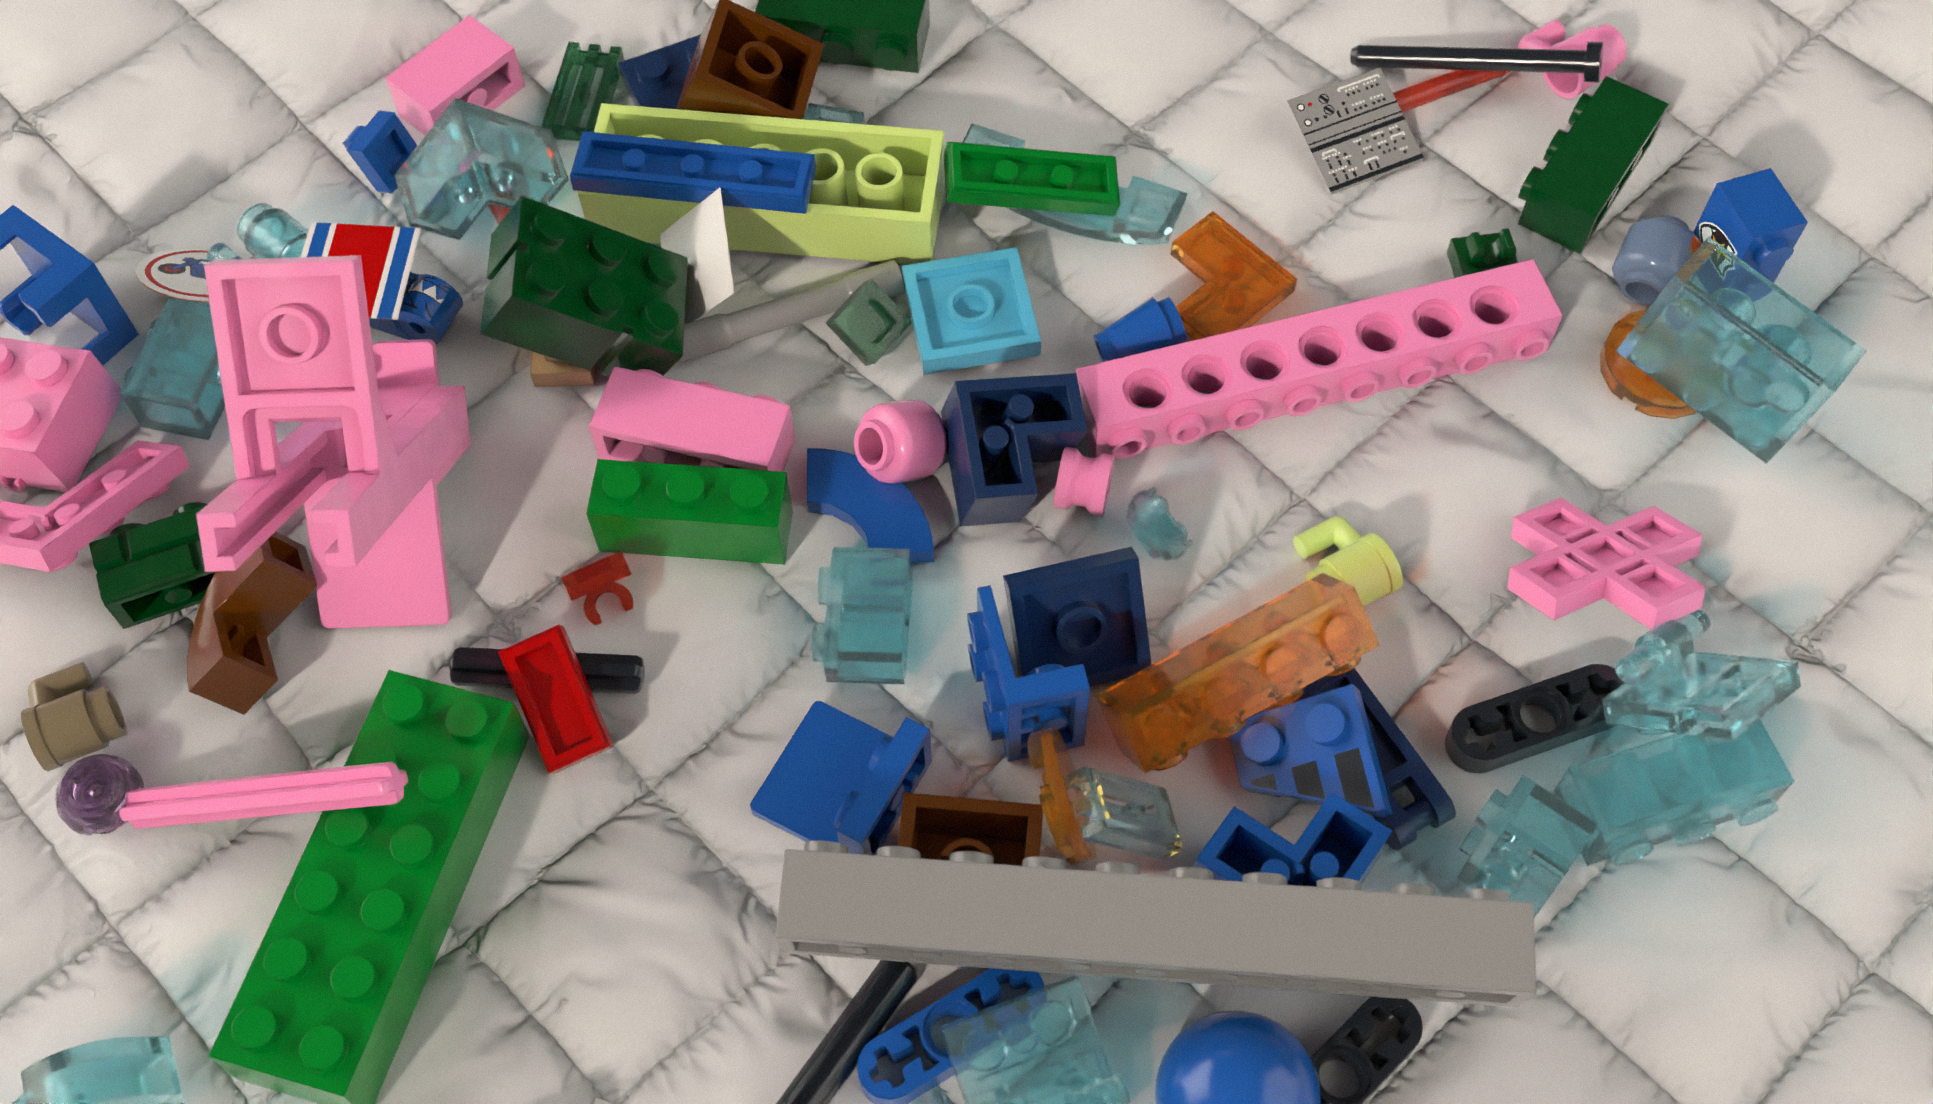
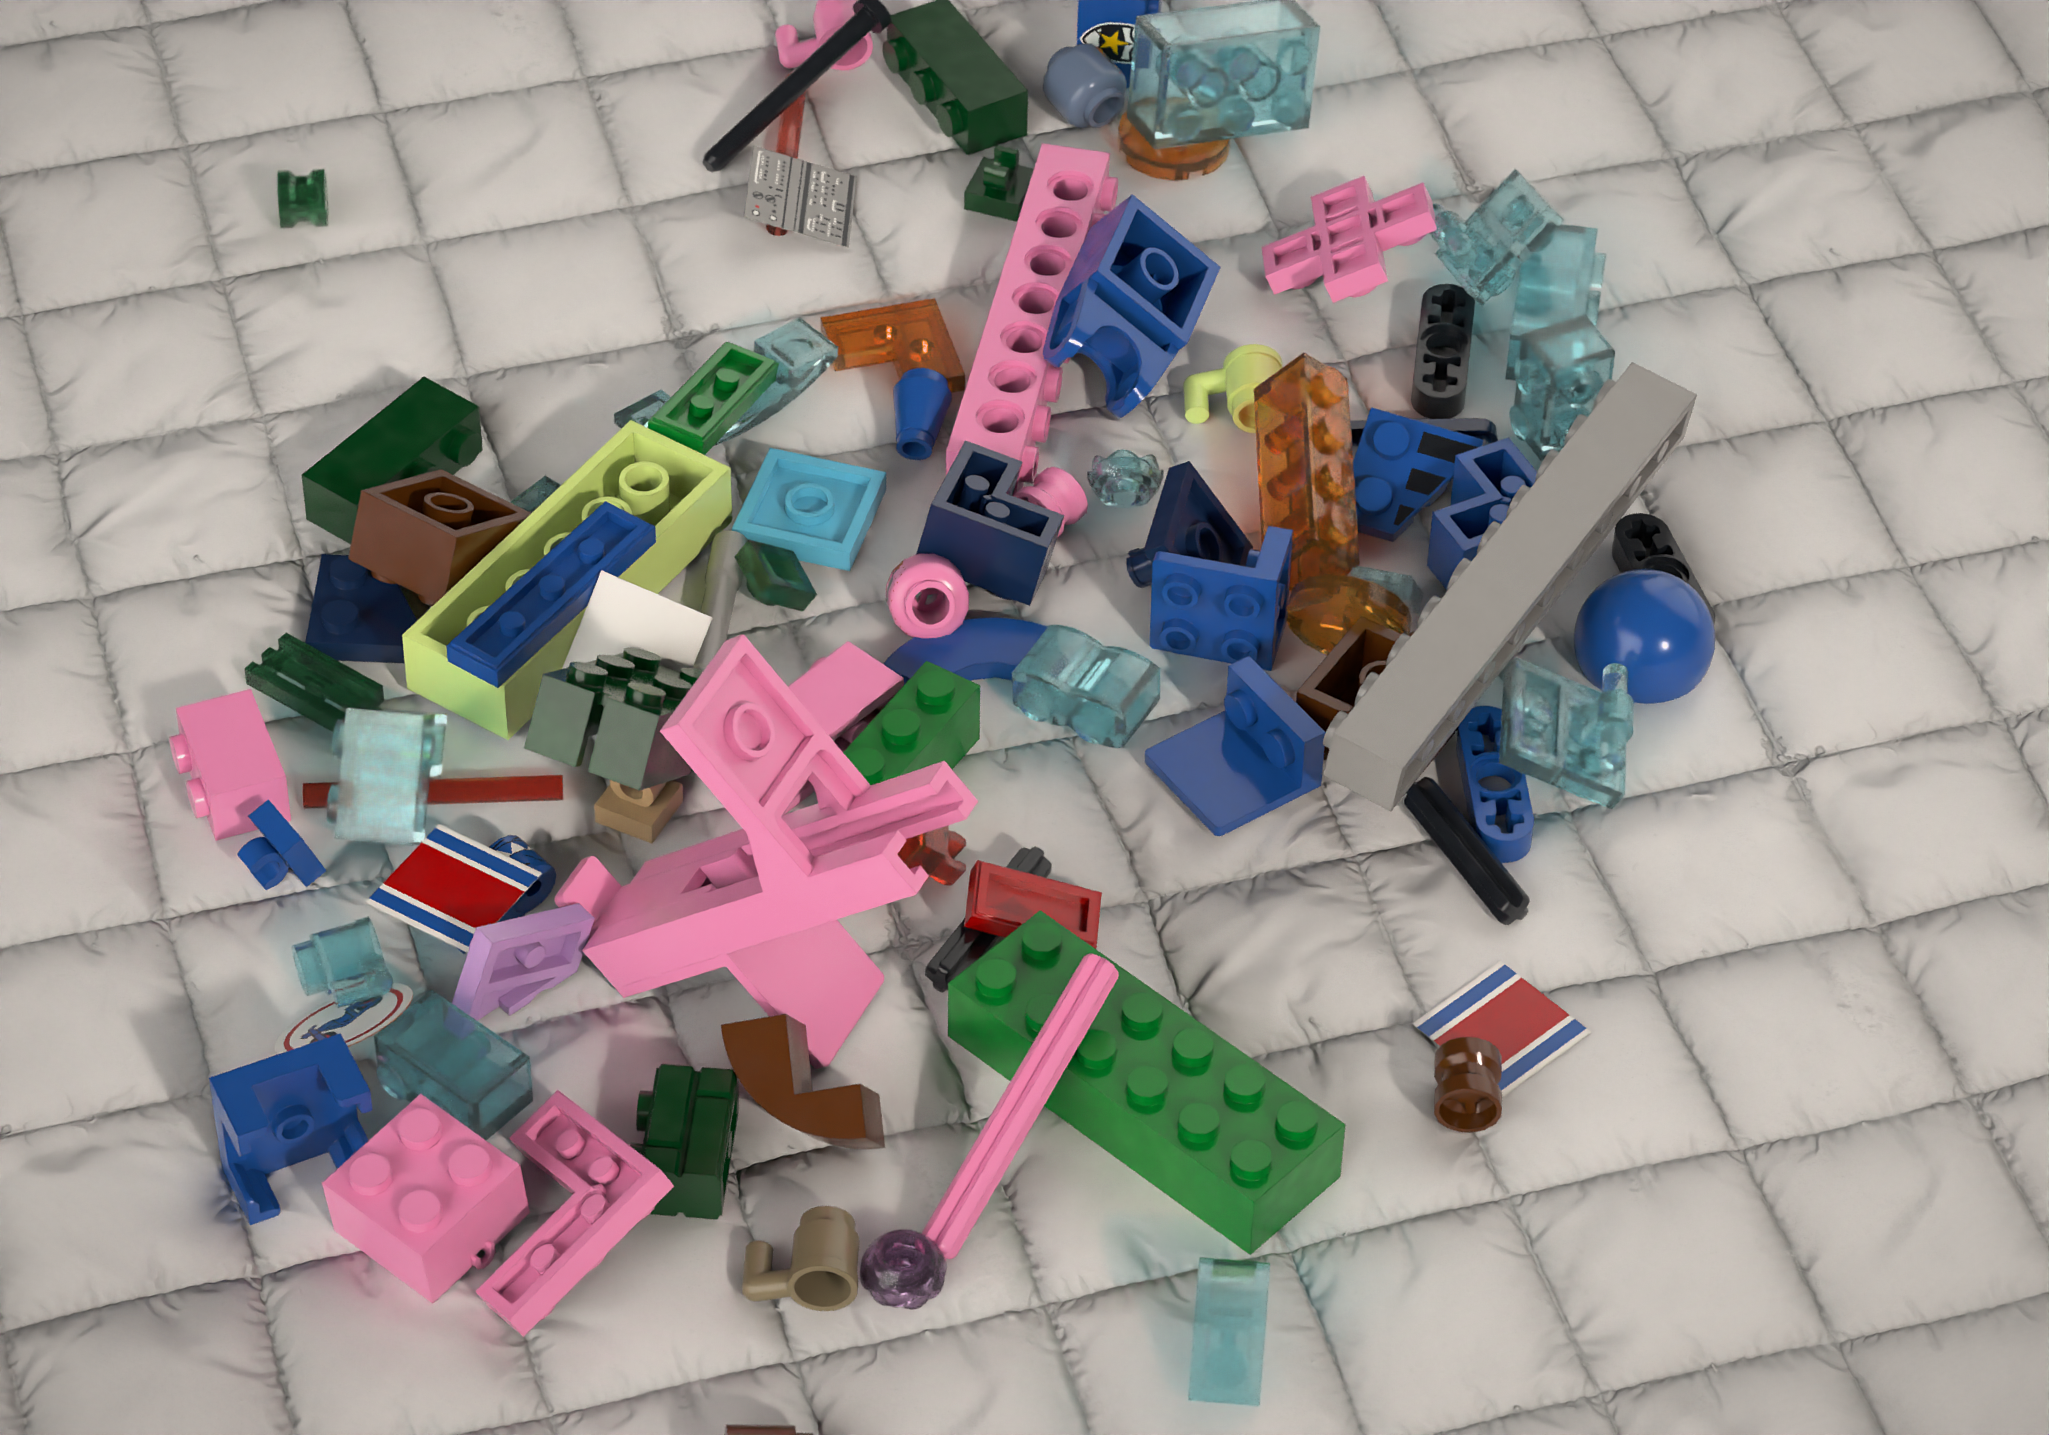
camera: 65 degrees left, 15 degrees down
none -> blue brick [1043,194,1221,418]

